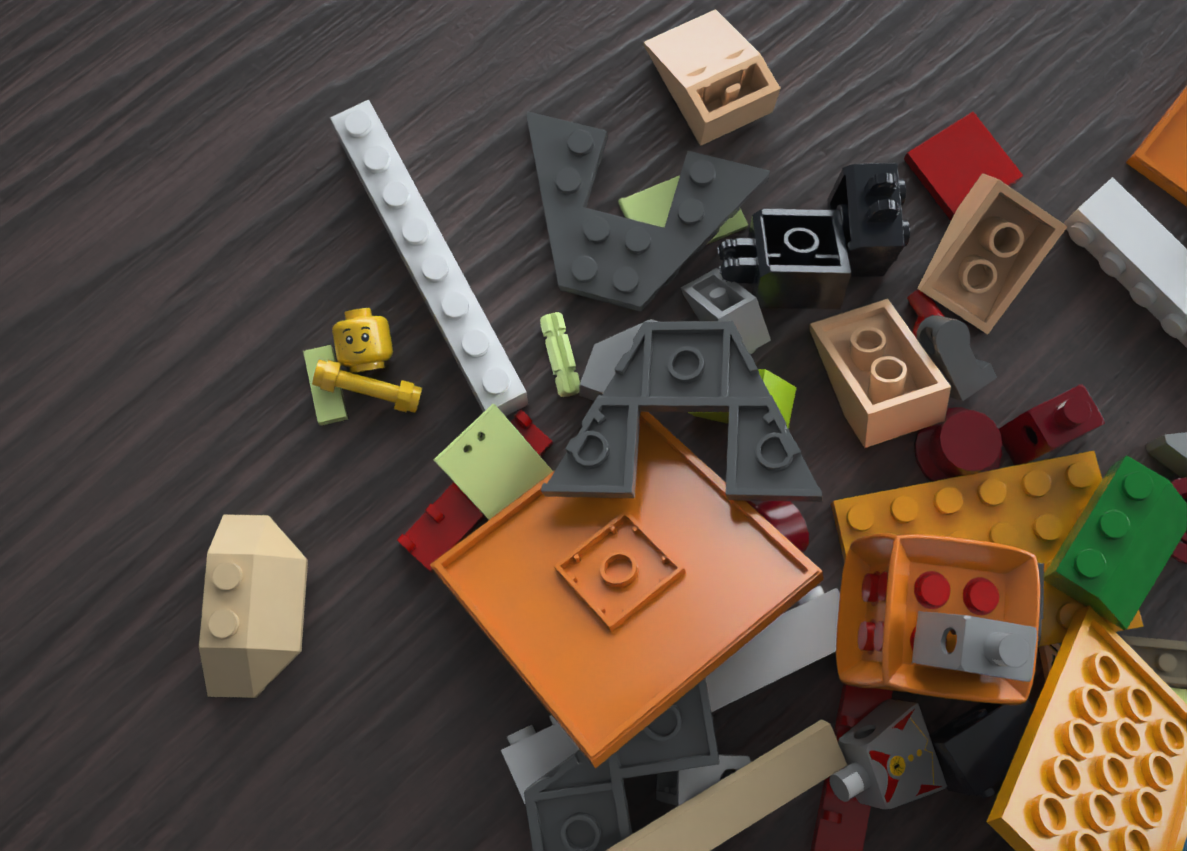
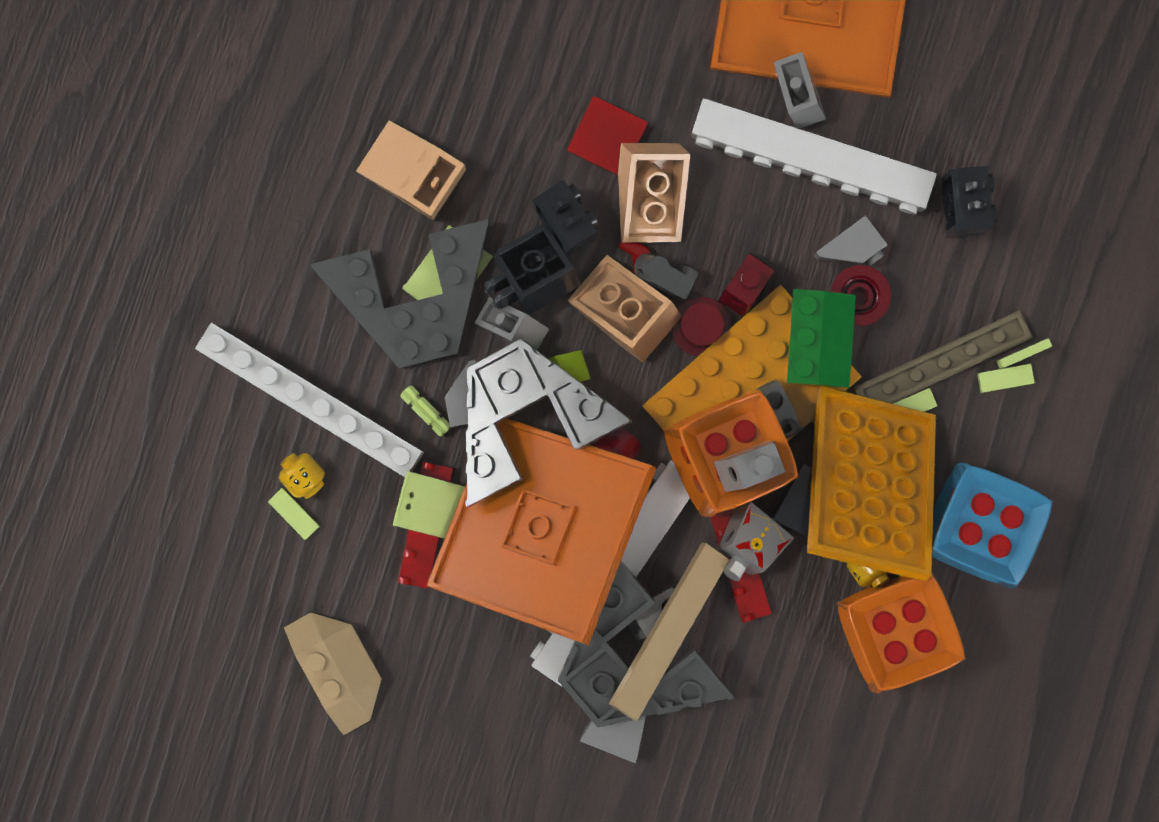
camera: 30 degrees left, 10 degrees up
yellow bar [312,360,422,413] -> none

